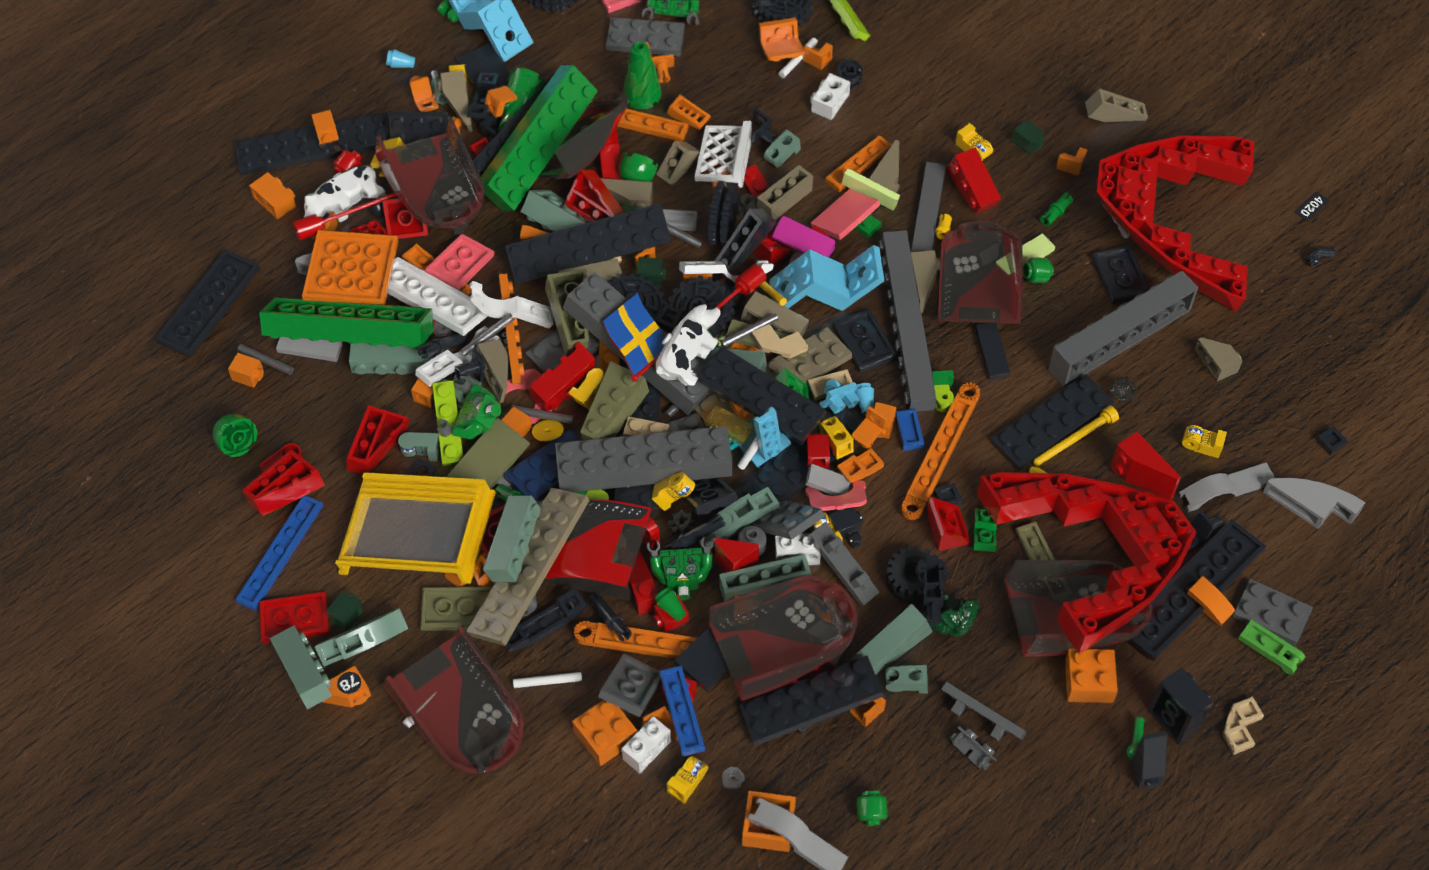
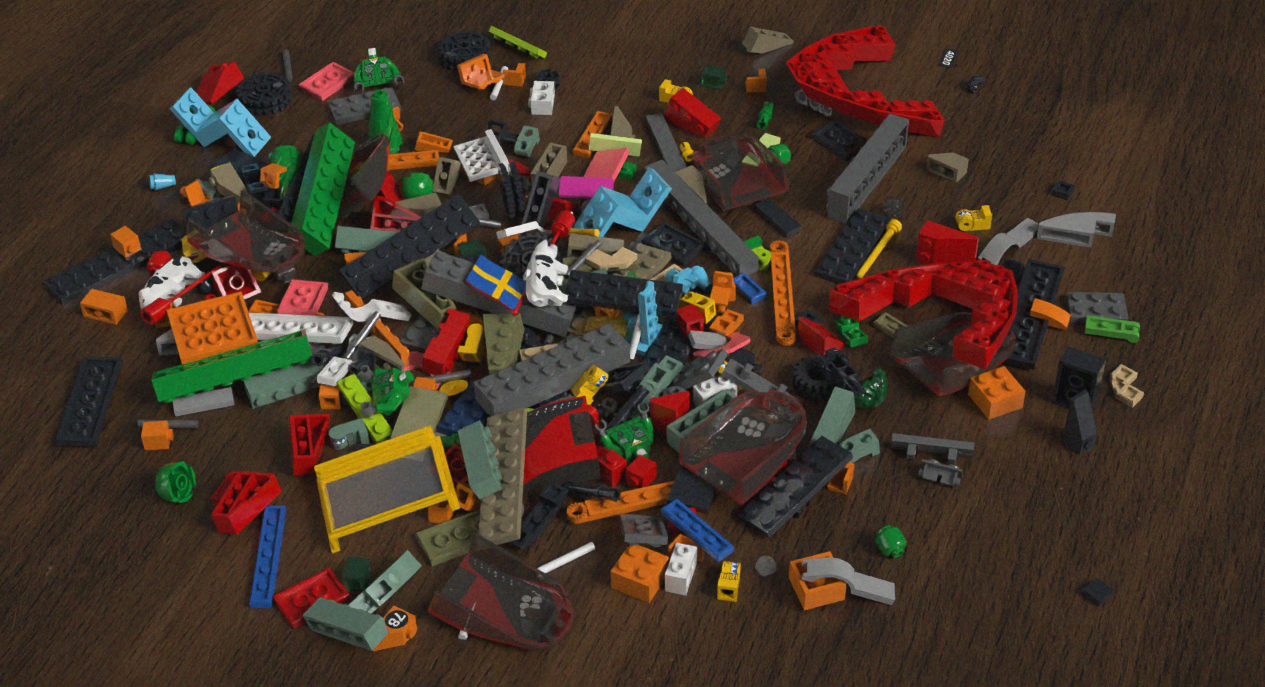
camera: 25 degrees left, 15 degrees down
green cone [655,588,687,622] -> none
green bar [1127,717,1145,760] -> none

